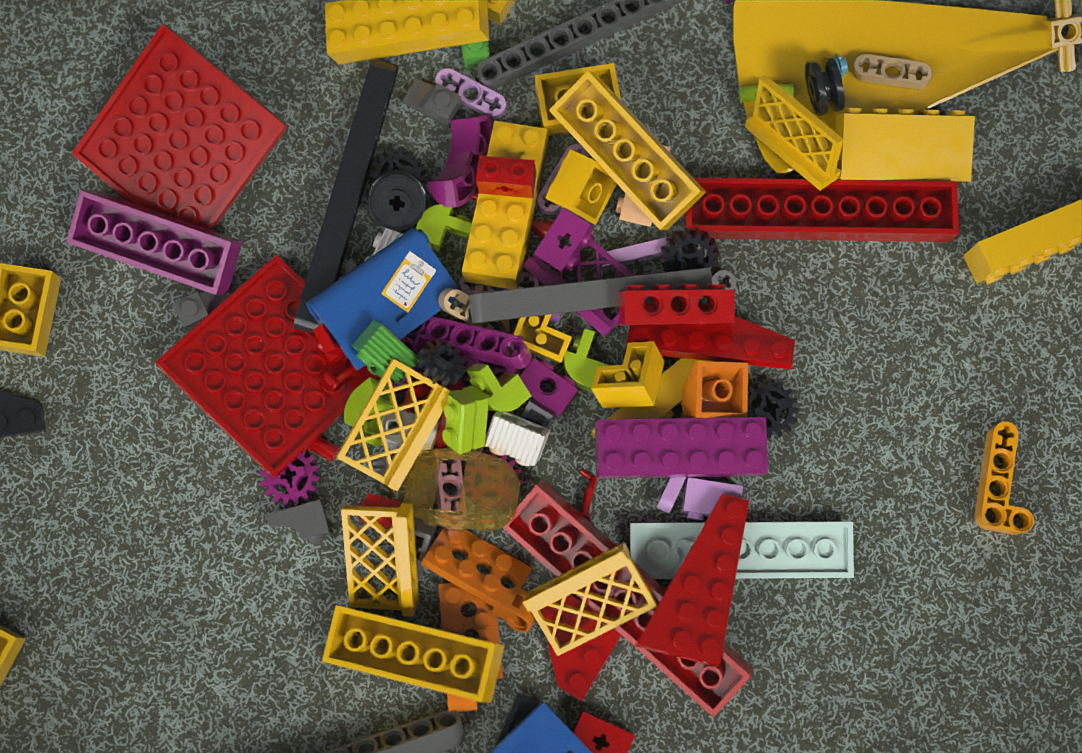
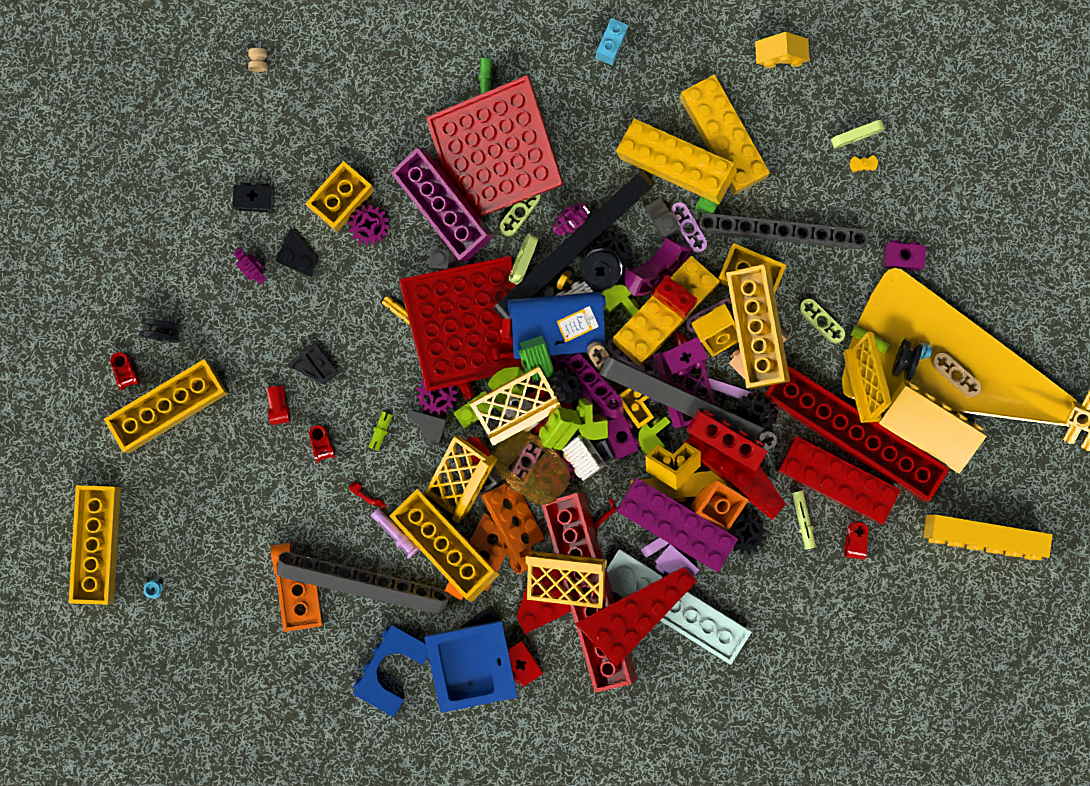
camera: 35 degrees right, 5 degrees up
light orange beam [975,422,1034,535] -> none
none -> red piece [267,385,291,425]
none -> black wing [287,342,339,384]
none -> red piece [309,425,336,464]
none -> magenta gear [348,205,390,247]
none -> red piece [349,481,386,508]
none -> lime pin [368,411,393,451]
none -> lavender pin [371,508,420,559]
none -> yellow axle [382,296,409,324]
none -> lime brick [454,391,496,430]
none -> bright green pin [478,58,493,95]
none -> yellowish green beam [500,195,540,236]
none -> yellowish green beam [509,233,538,285]
none -> magenta gear [552,202,590,236]
none -> yellow piece [557,270,573,290]
none -> red brick [776,436,901,524]
none -> yellowish green pin [791,491,817,550]
none -> yellowish green beam [799,299,845,344]
none -> red piece [844,522,869,560]

